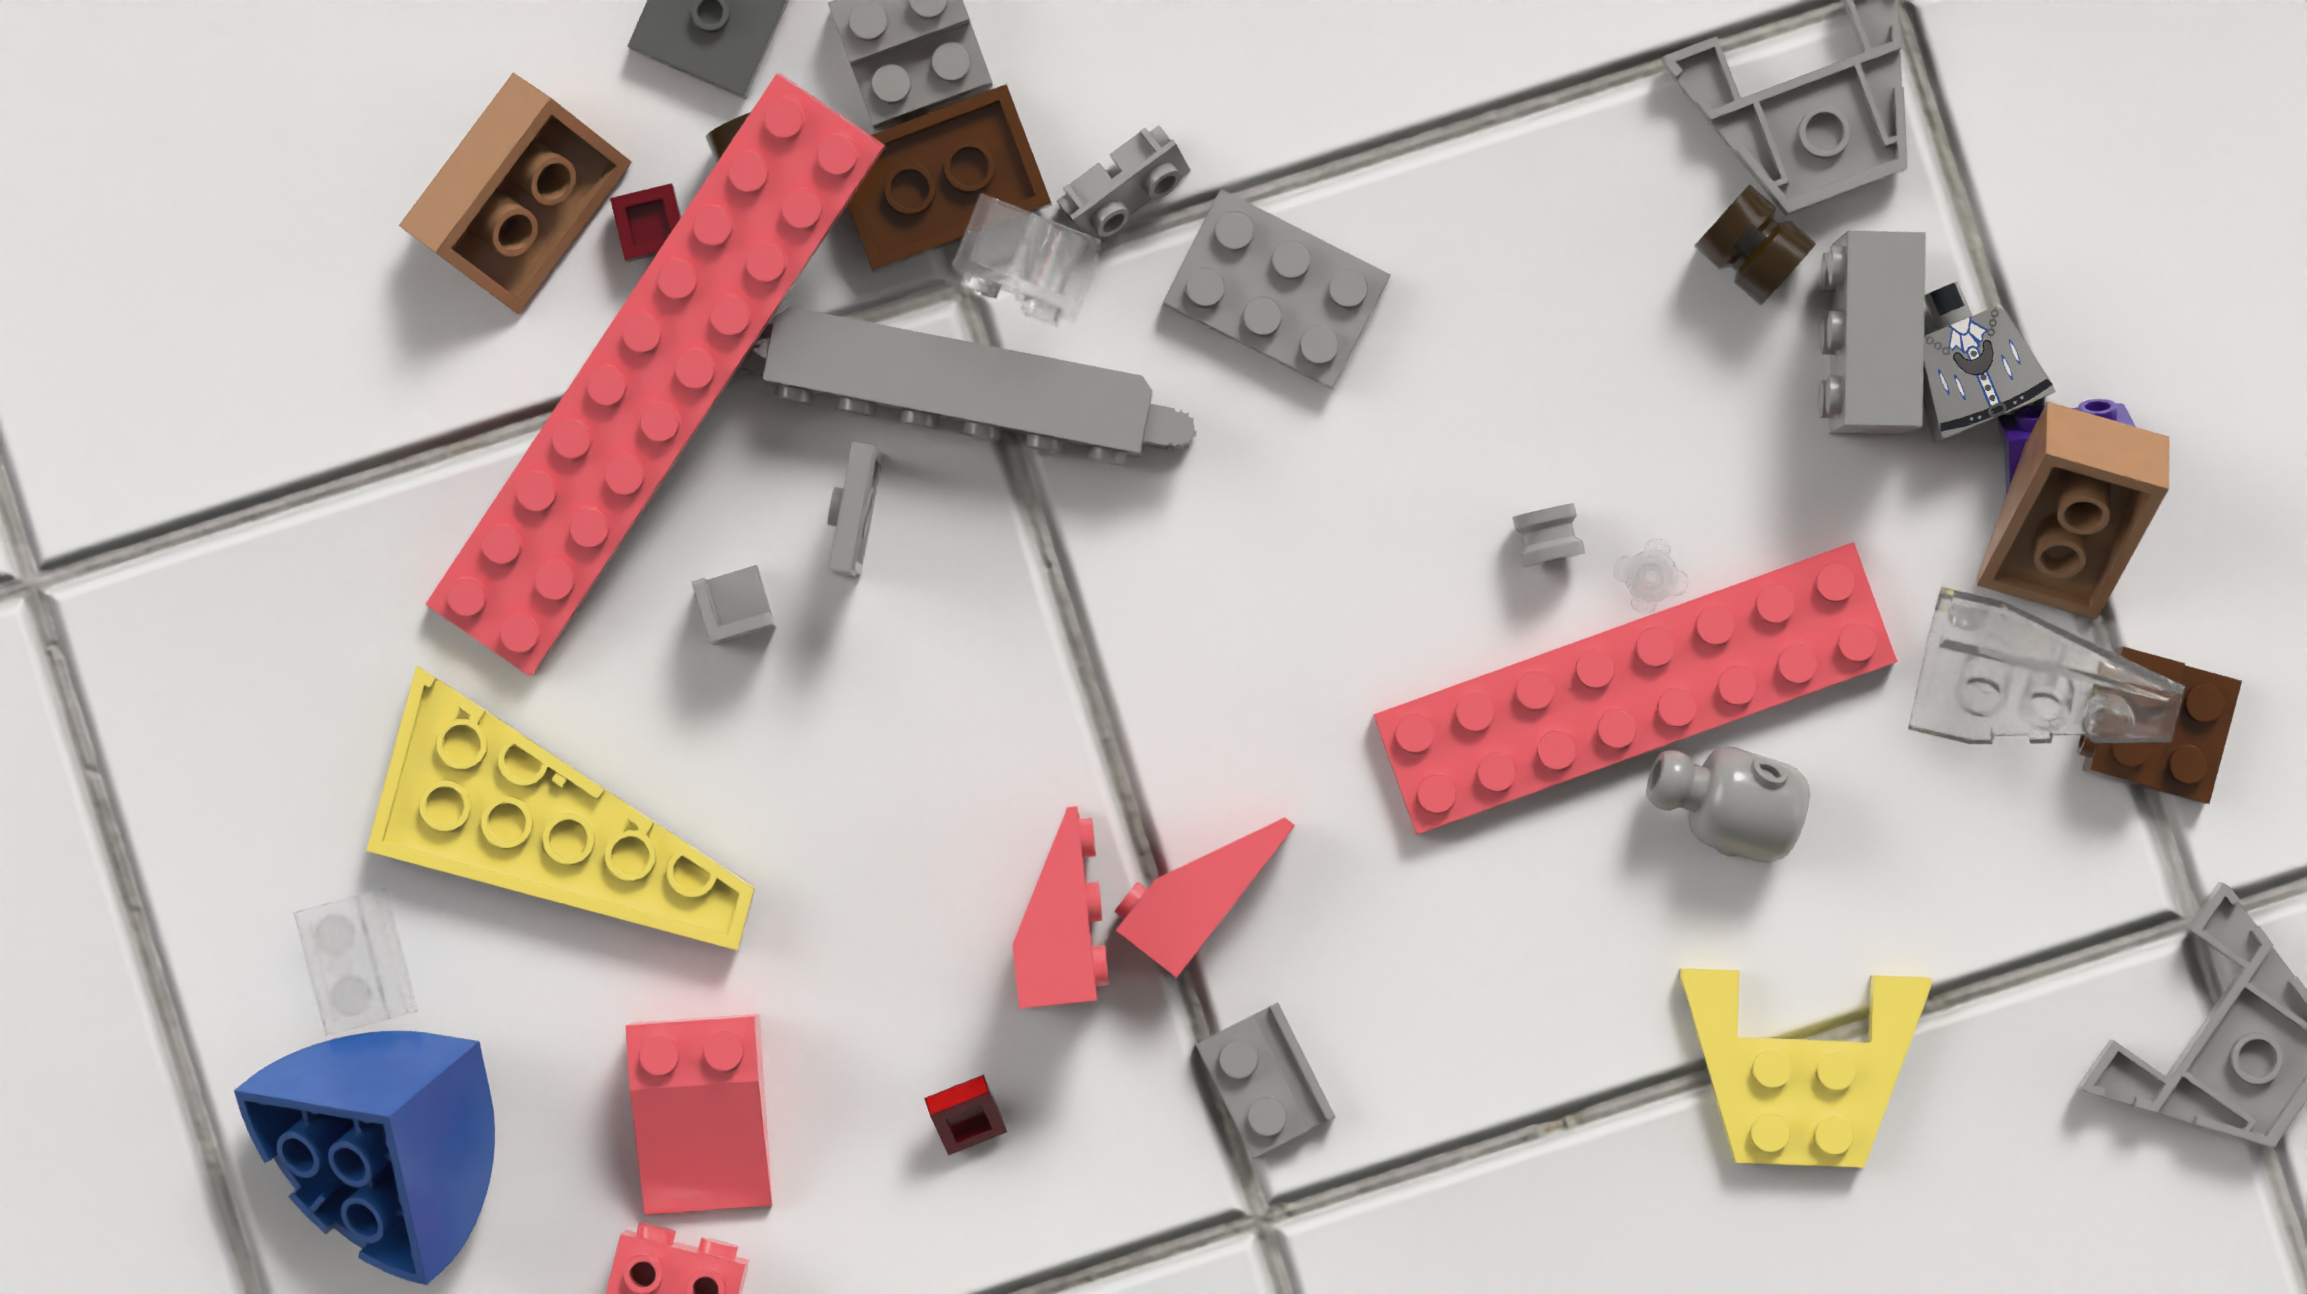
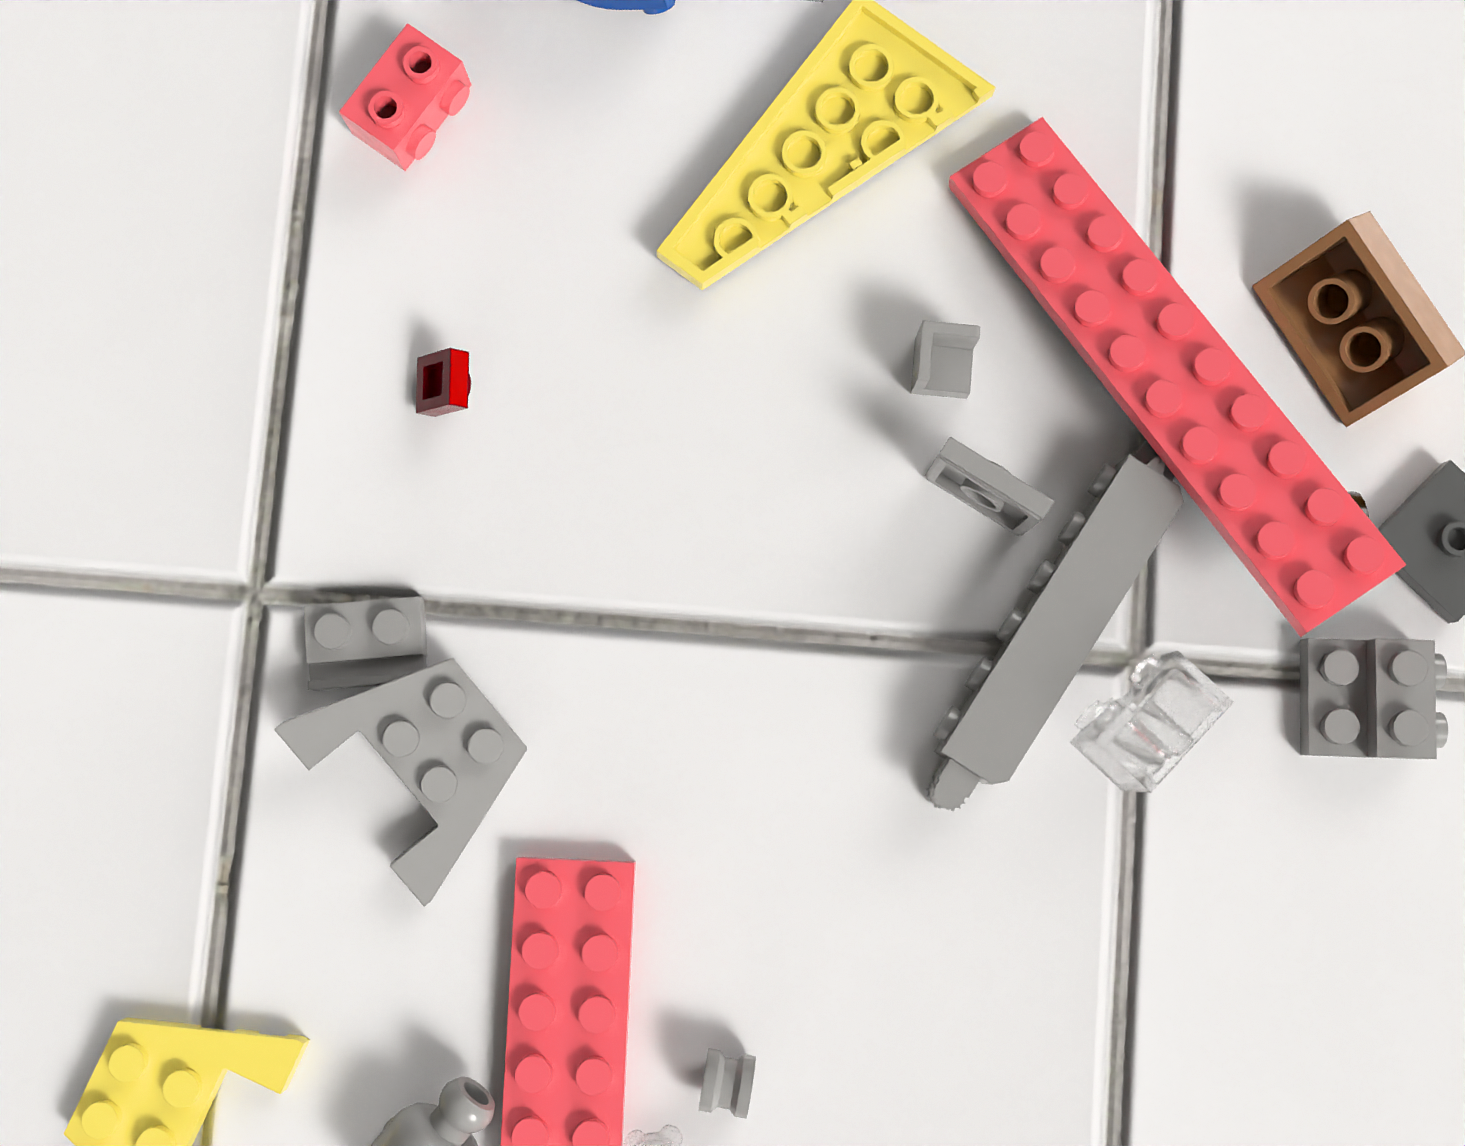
camera: 115 degrees right, 5 degrees down
dark red plate [610,183,681,262] -> none
coral slope [625,1014,773,1215] -> none
reddish brown plate [848,84,1052,273] -> none
coral slope [1013,806,1109,1009] -> none
light grey hinge [1057,125,1191,246] -> none
coral slope [1114,817,1295,978] -> none
light grey plate [1163,189,1391,390] -> none
none -> light grey wing [274,658,527,907]

